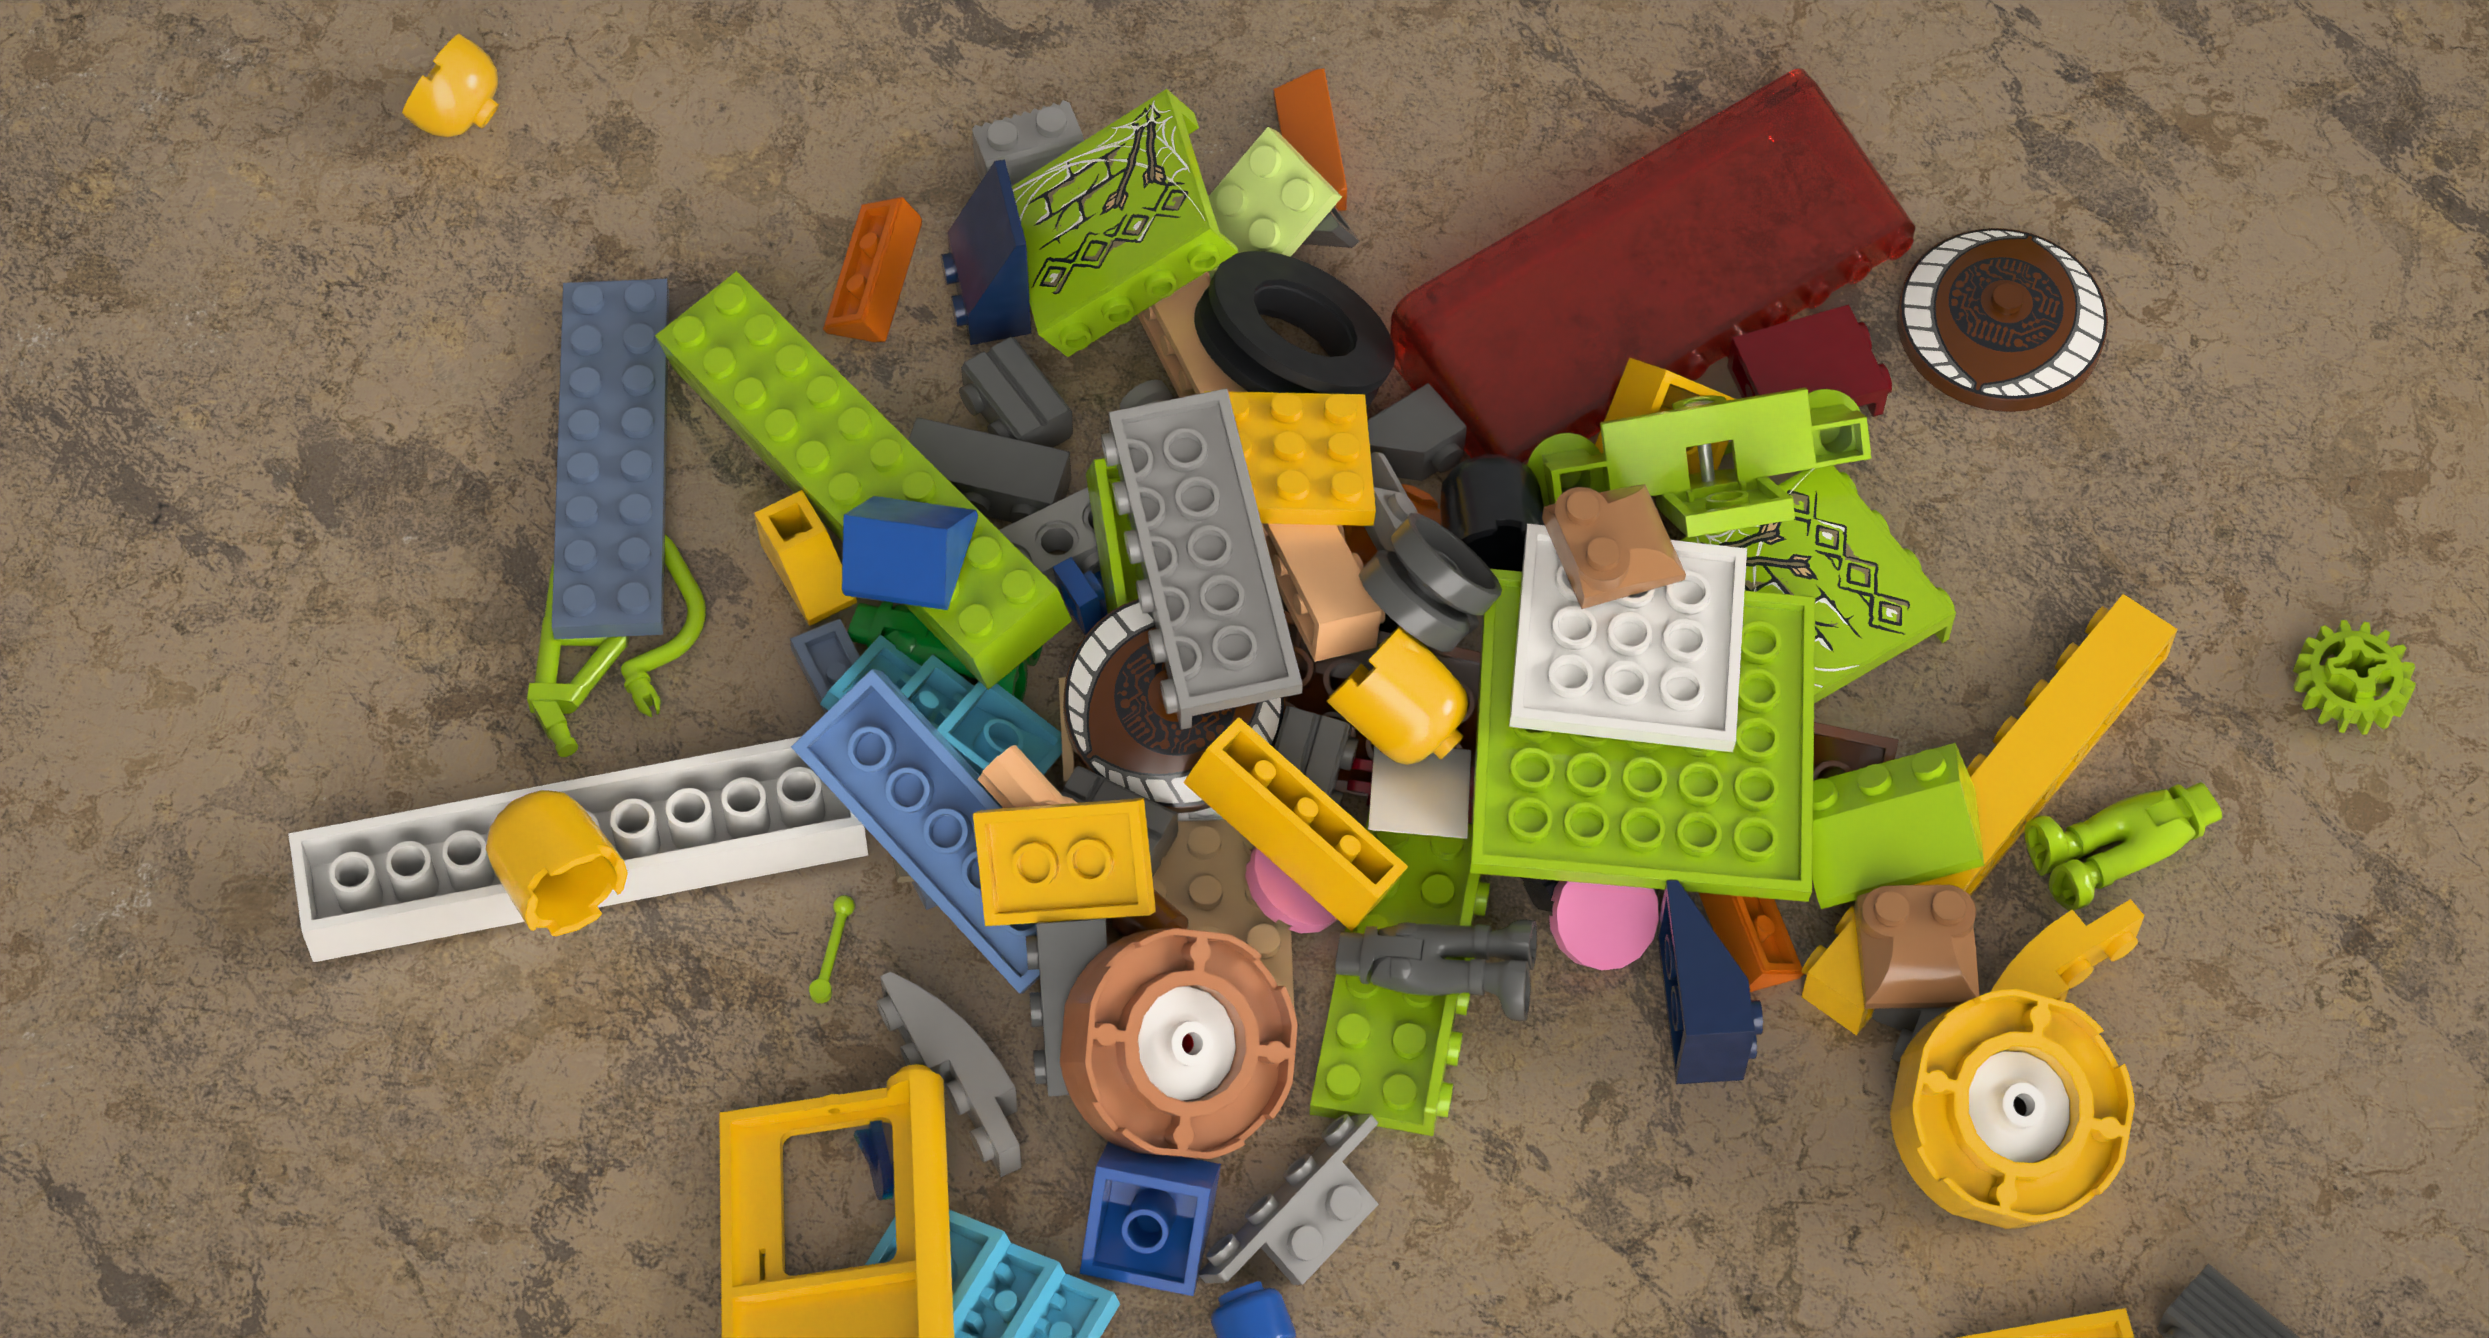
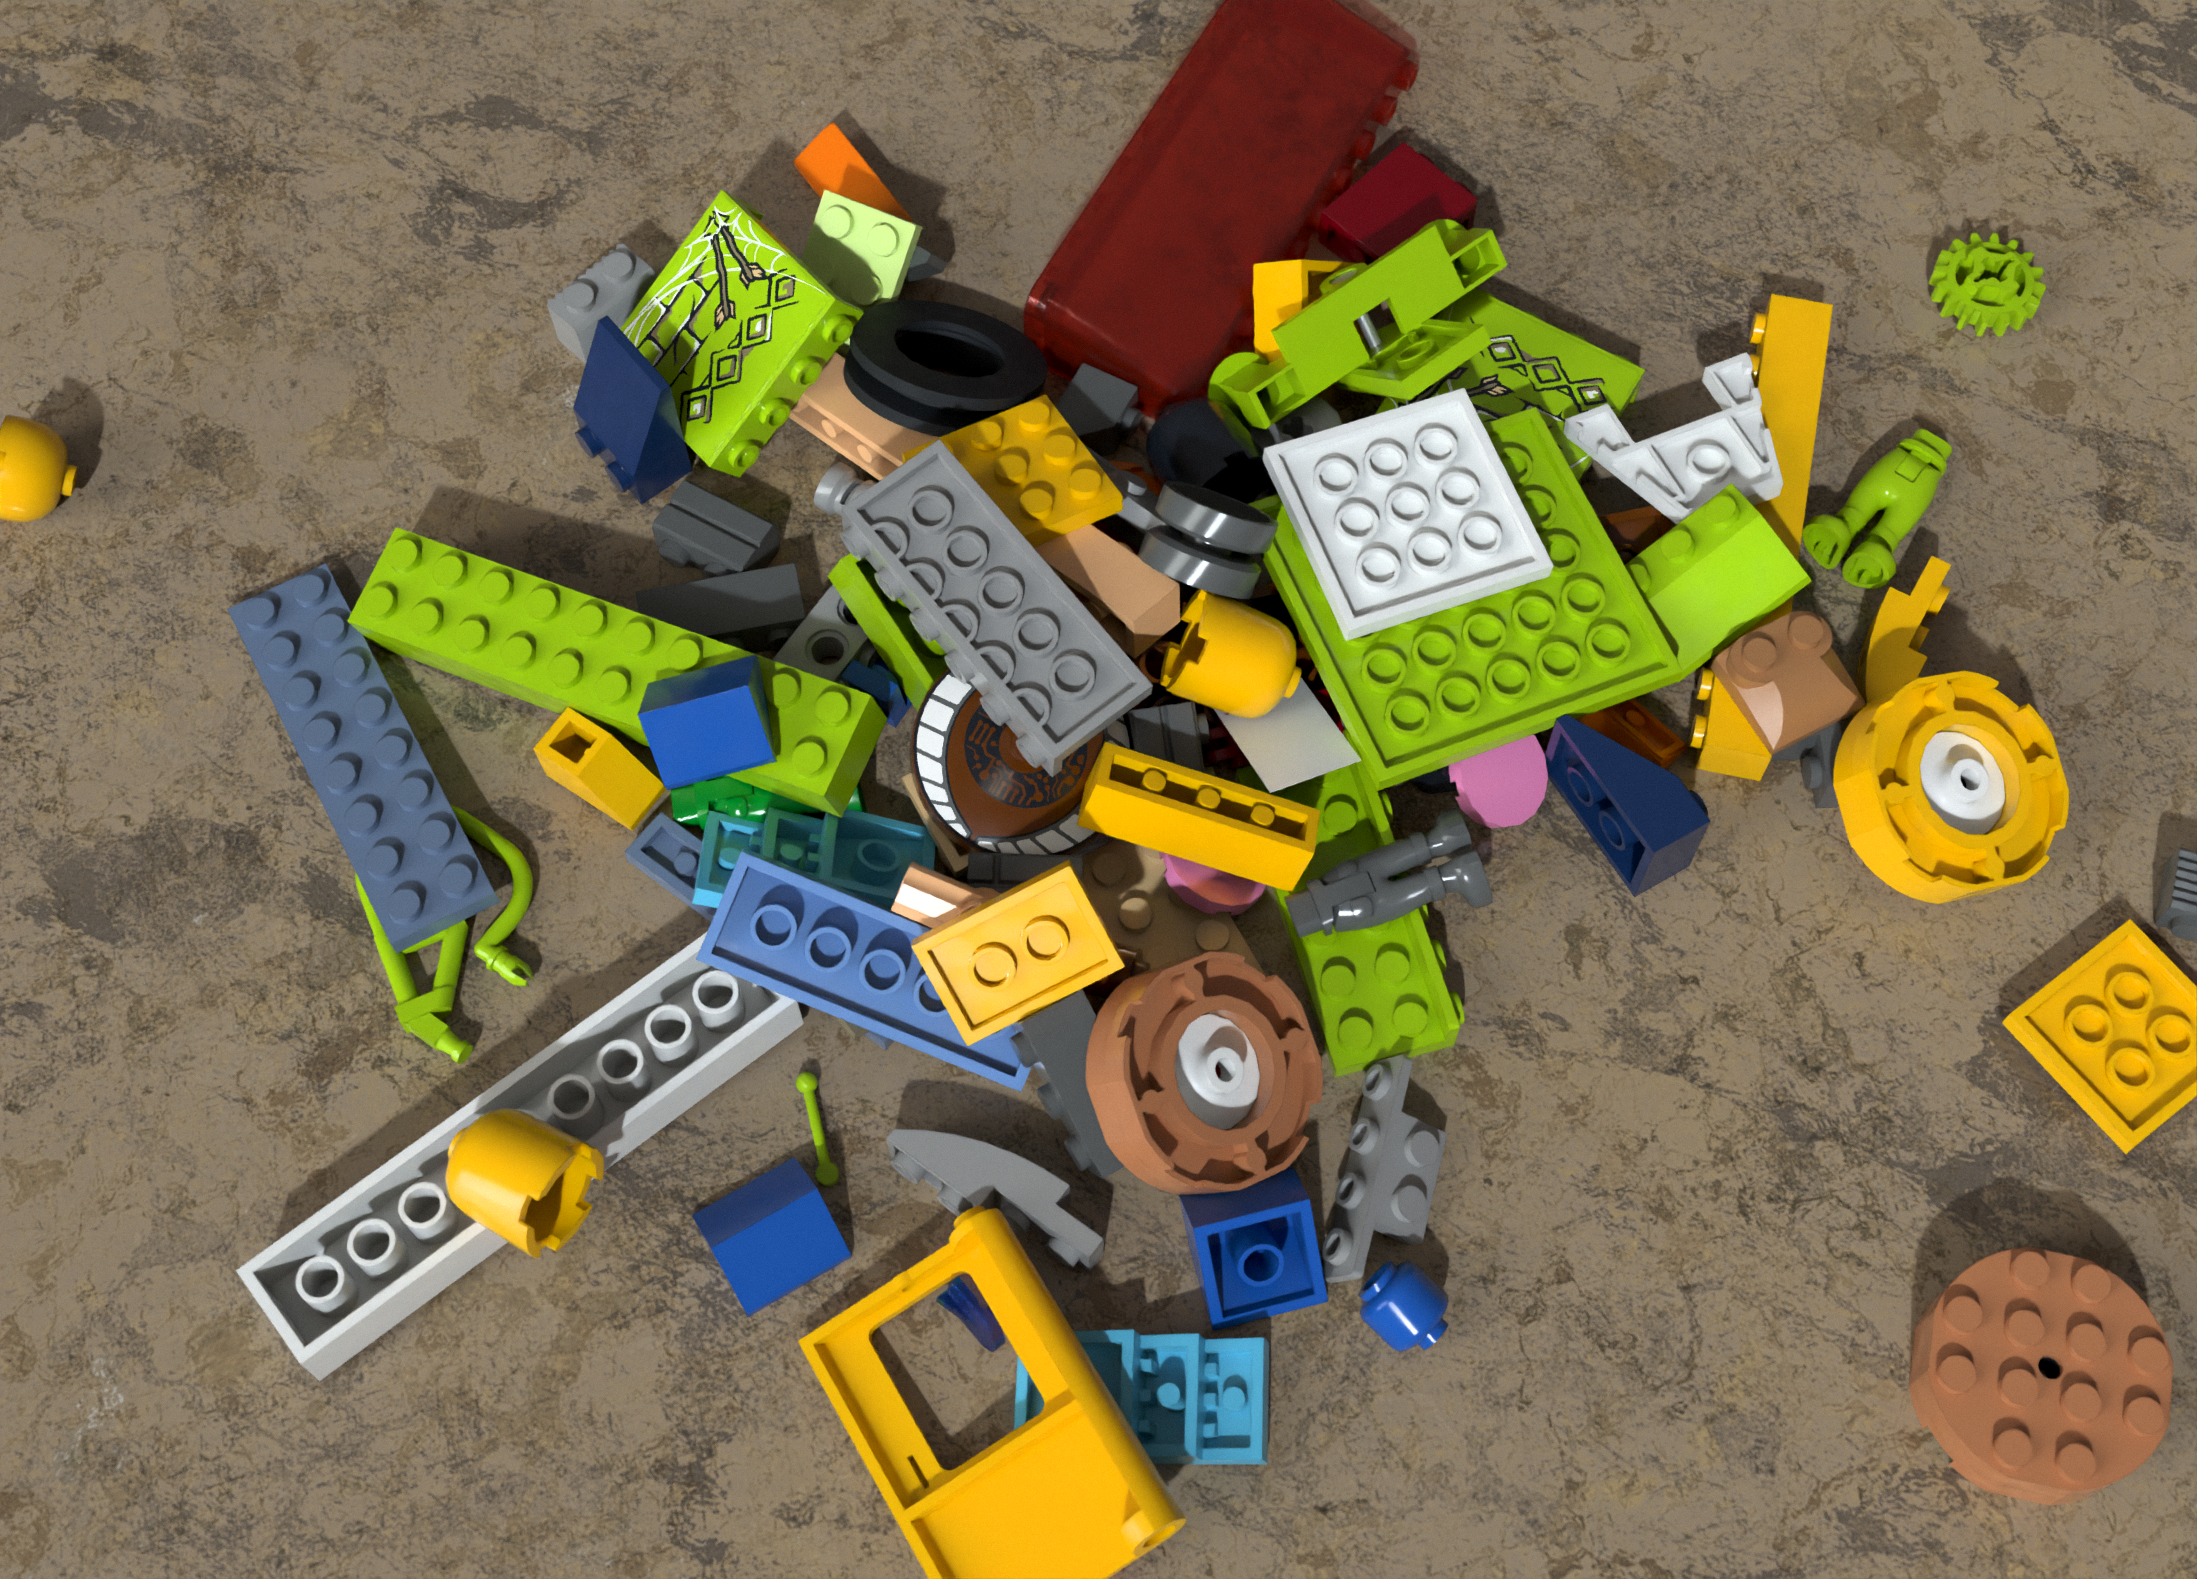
camera: 25 degrees left, 5 degrees up
orange slope [823,197,922,342] -> none
medium nougat slope [1542,484,1686,609] -> none
dish [1897,228,2108,412] -> none
none -> blue slope [692,1157,852,1317]
none -> white wing [1563,352,1783,525]

